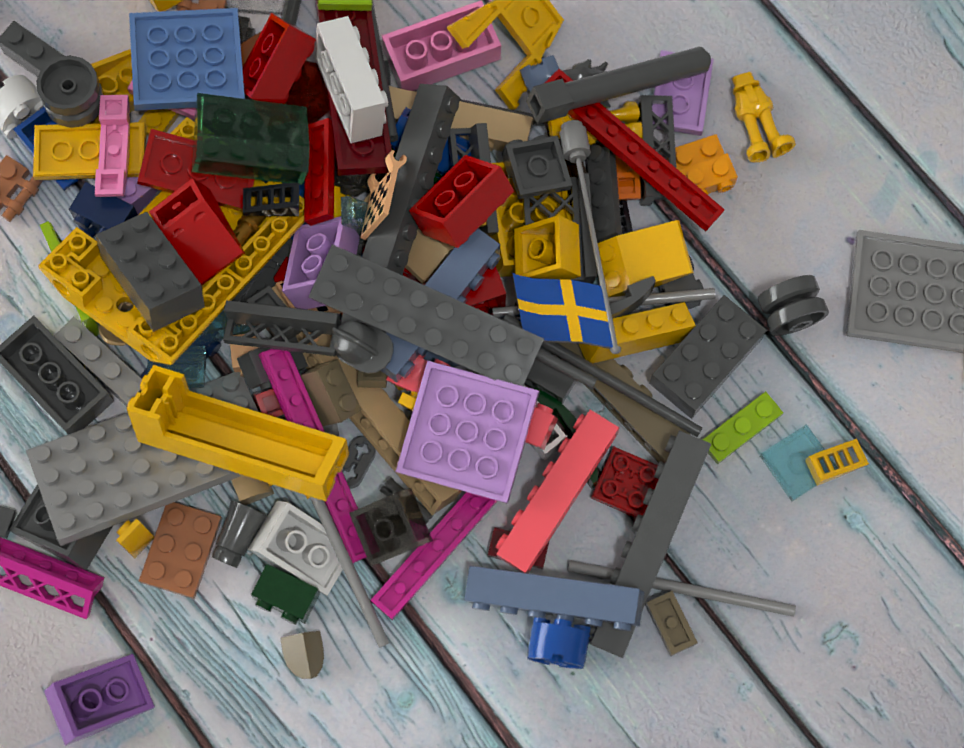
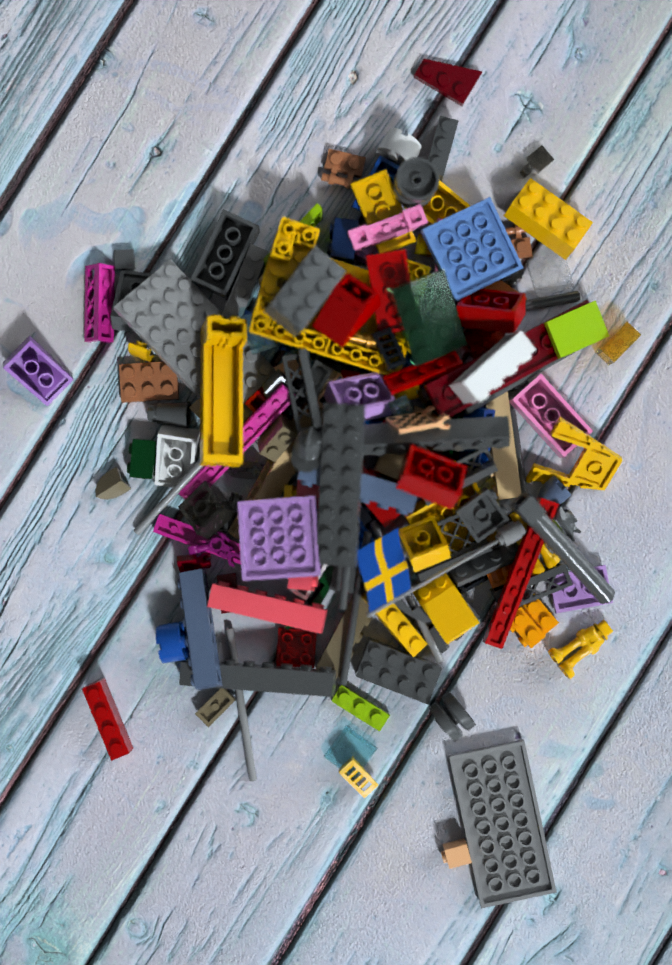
camera: 70 degrees right, 15 degrees up
none -> dark red plate [177,552,212,573]
none -> magenta piece [188,531,241,567]

